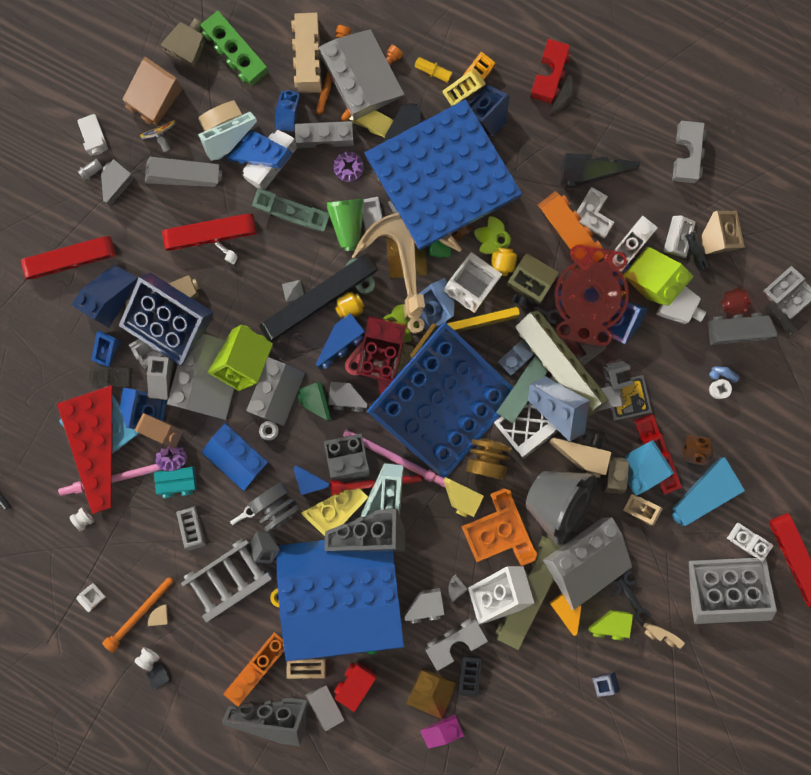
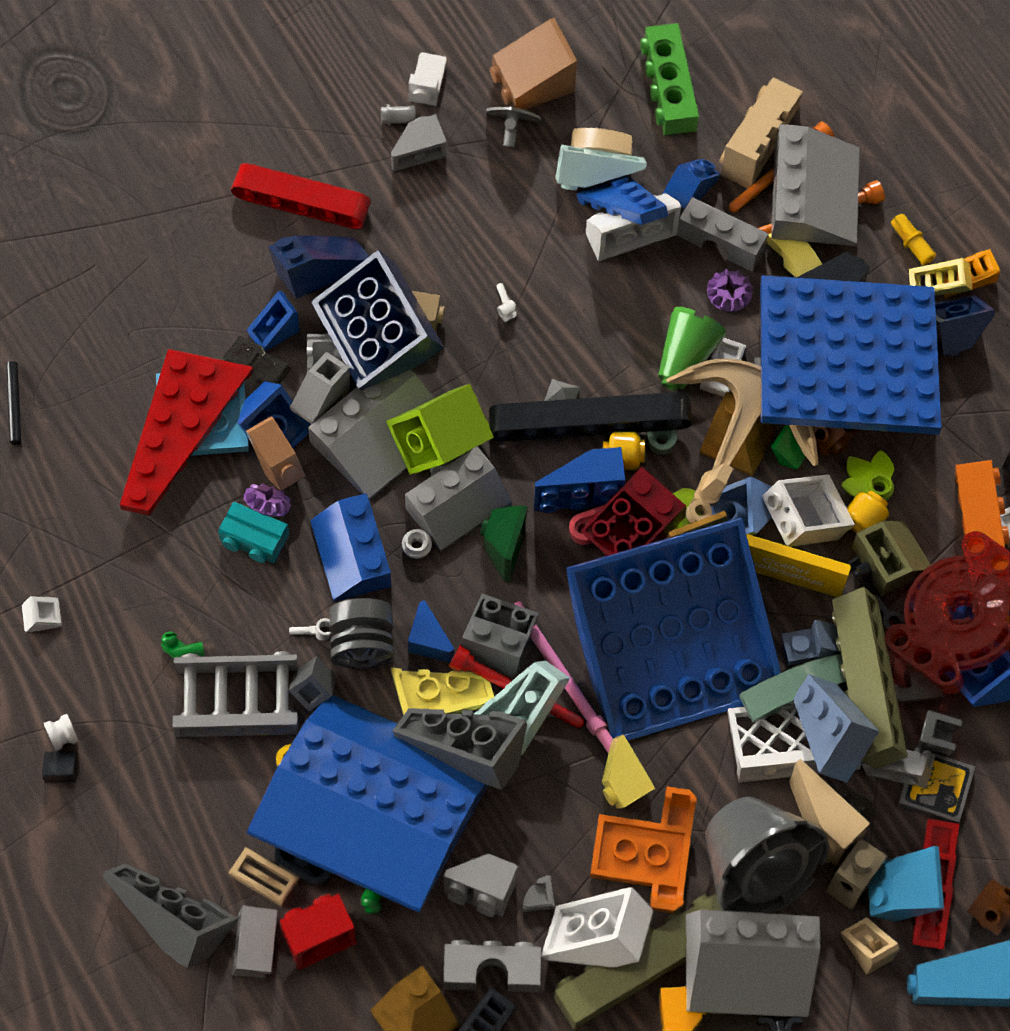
camera: 30 degrees right, 20 degrees down
bright pink bar [58,464,162,496] -> none
white wheel [70,507,94,532] -> none
orange piece [102,577,173,653] -> none
light grey slope [145,157,222,187] -> none
tan tile [148,604,168,626] -> none
dark tan torso [161,18,205,69] -> none
red beam [162,214,257,251] -> none
light grey slope [176,506,206,551] -> none
orange slope [223,632,284,707] -> none
sand green slope [252,188,330,232] -> none
light grey slope [328,382,368,412] -> none
pearl gold wheel [466,439,512,480] -> none
none -> green arm [161,631,205,658]

